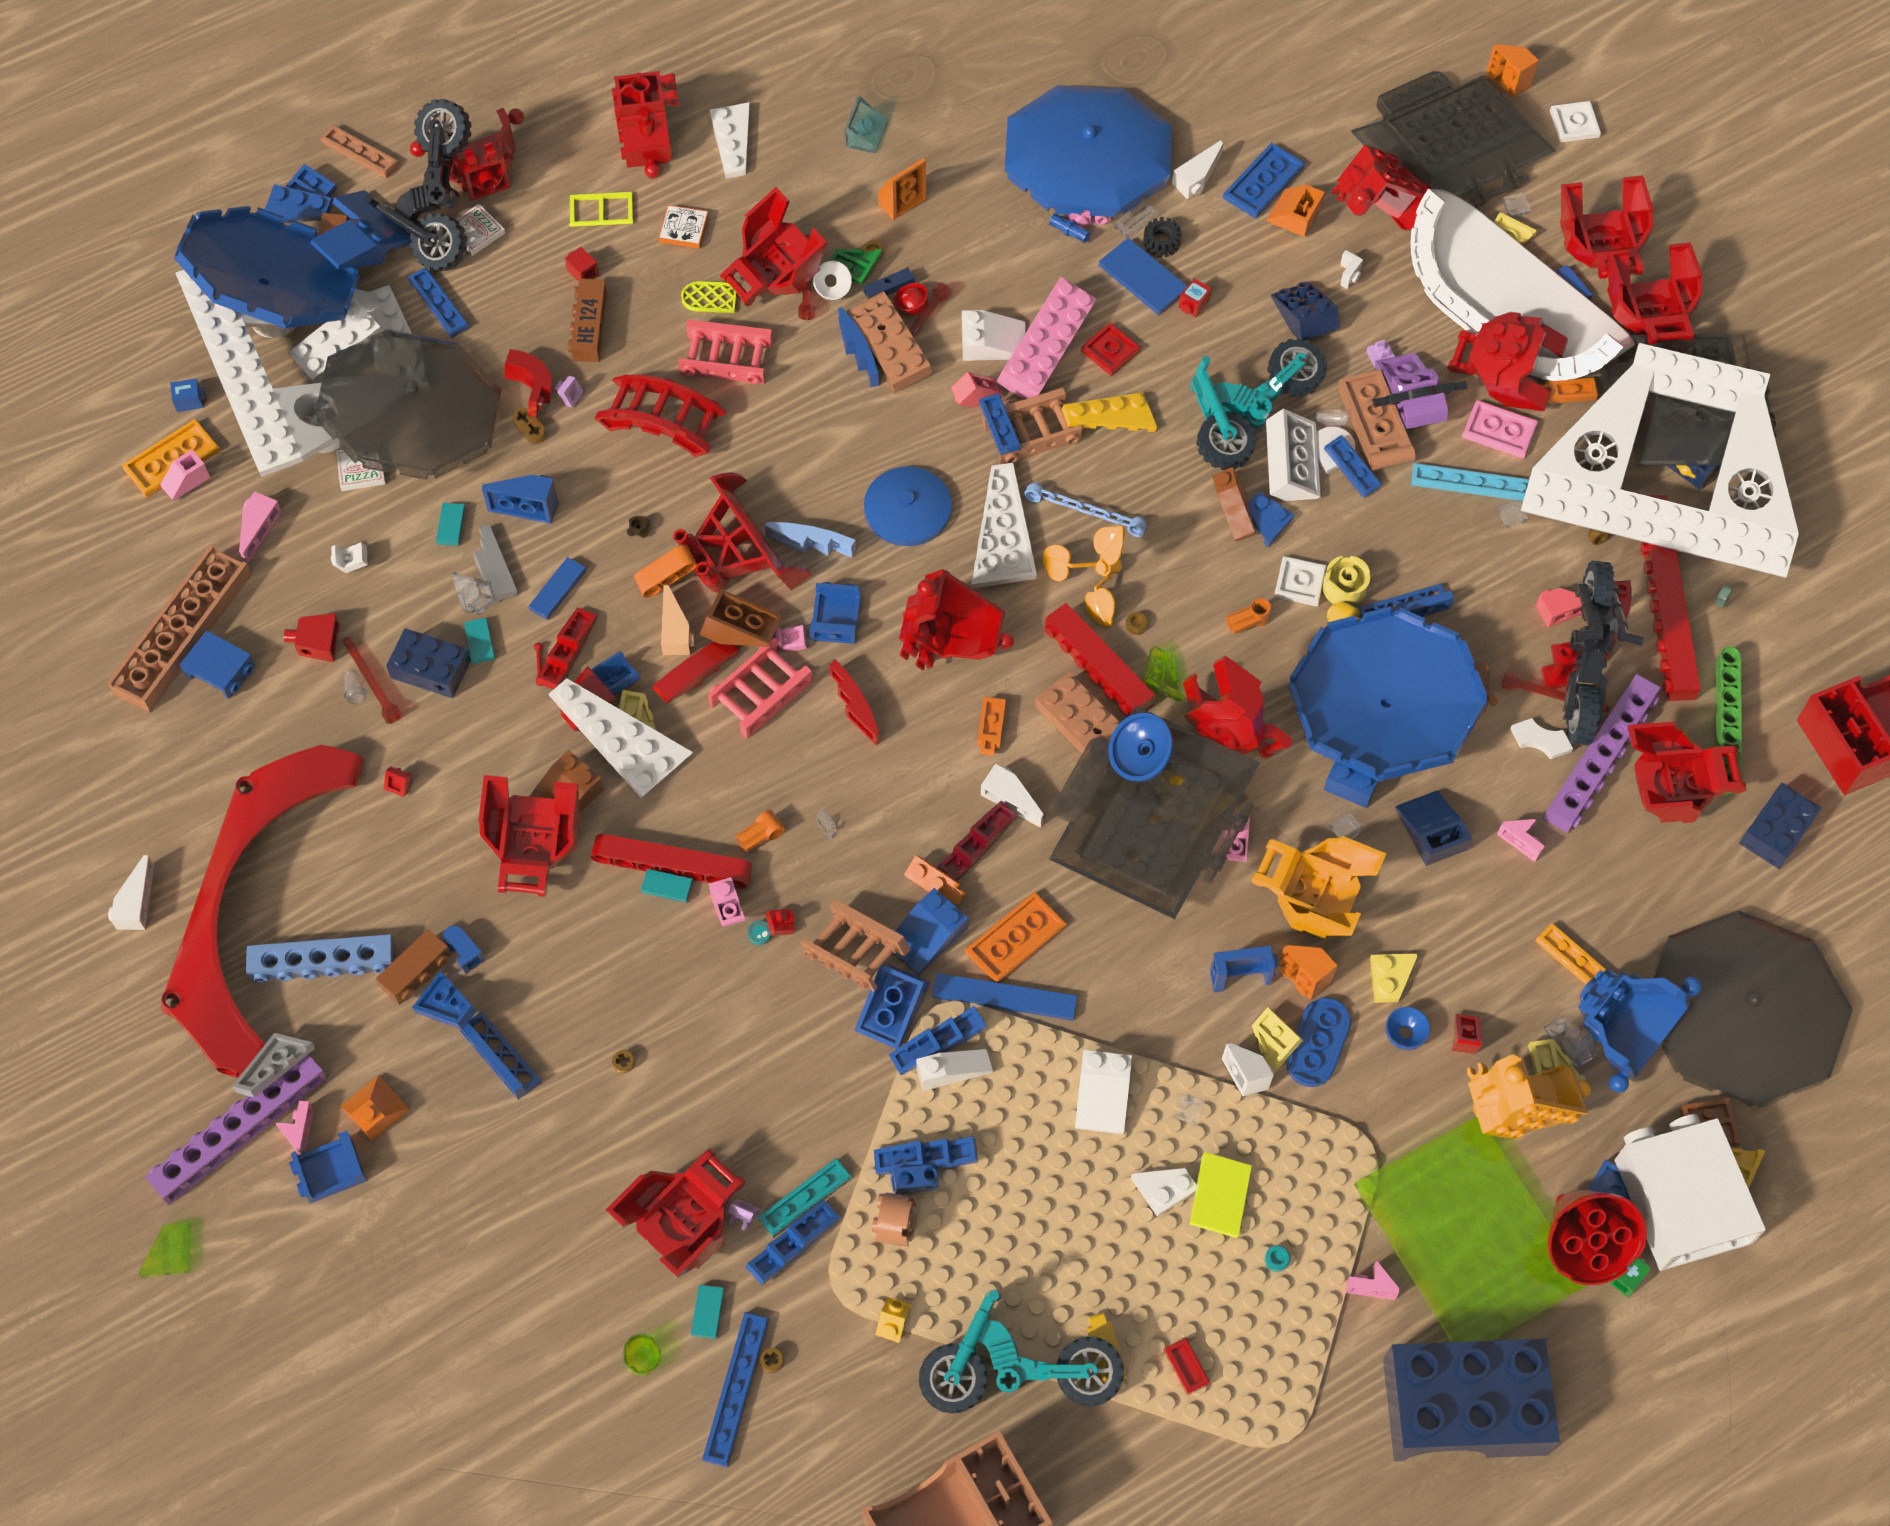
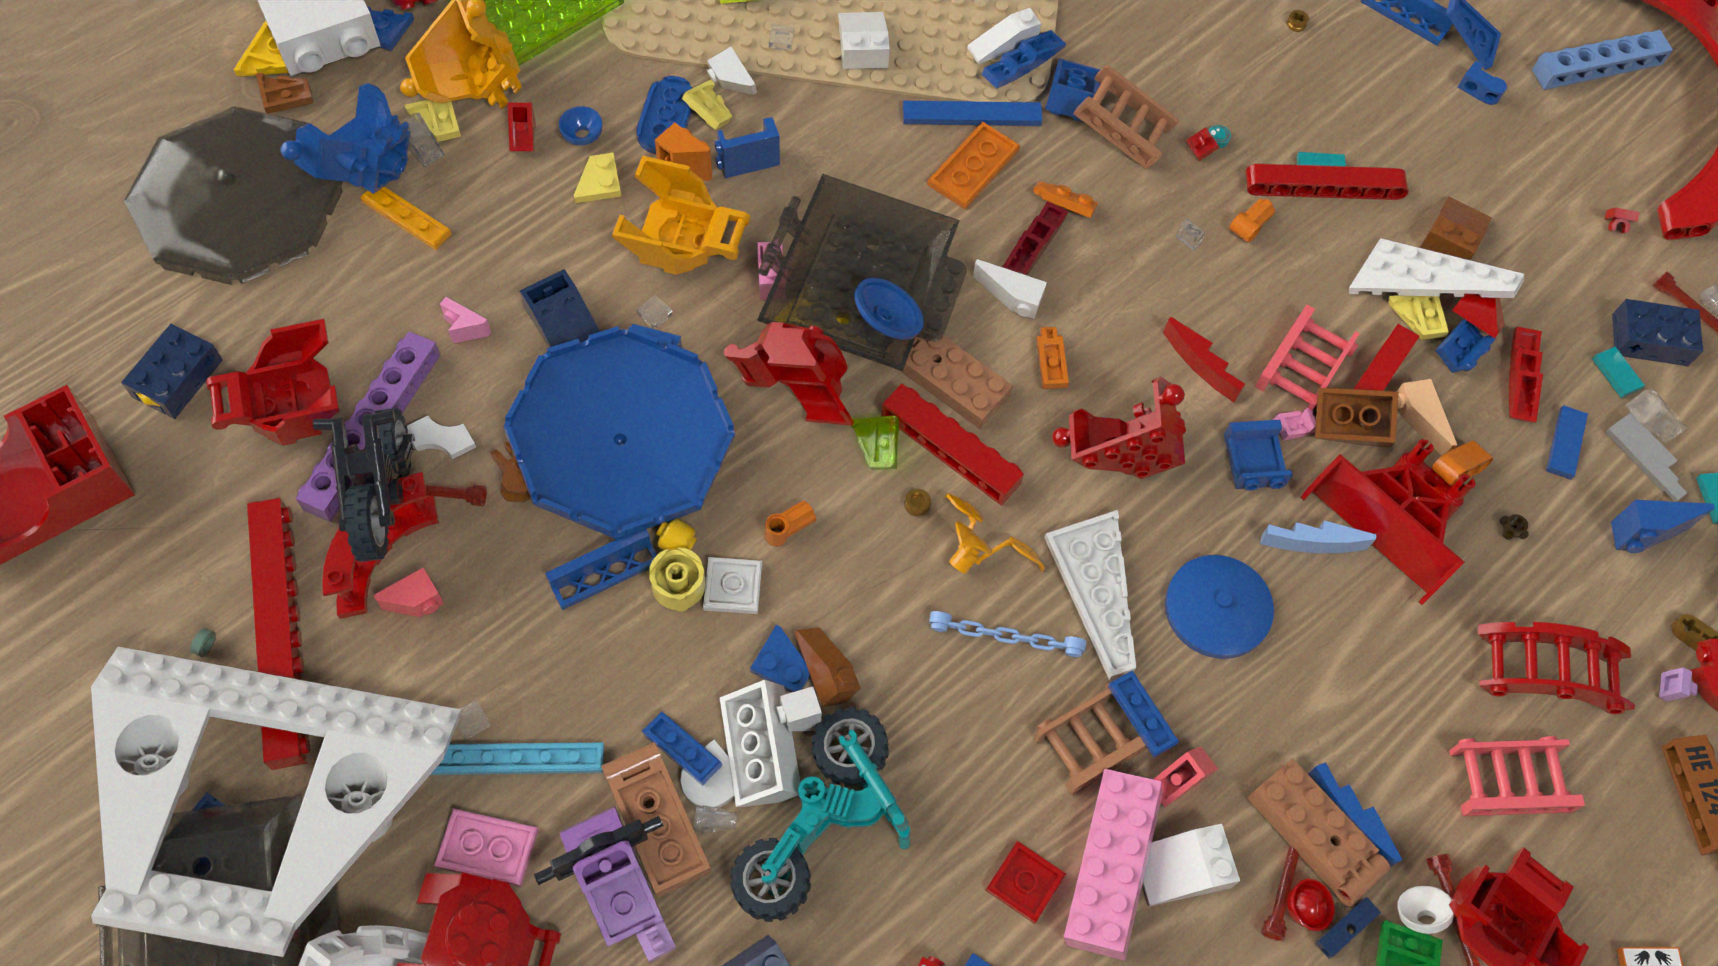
camera: 165 degrees right, 0 degrees up
dark orange brick [375,929,451,1005] -> none
red piece [478,775,581,897] -> none
red hinge [534,642,543,686] -> none
neon yellow window [681,281,737,313] -> none
bright pink slope [709,877,745,927] -> none
blue slope [895,888,968,976] -> none
yellow wing [1062,392,1157,432] -> none
orange hinge [1540,378,1598,403] -> none
bright green beam [1715,647,1742,796] -> none
none -> white slope [776,687,822,731]

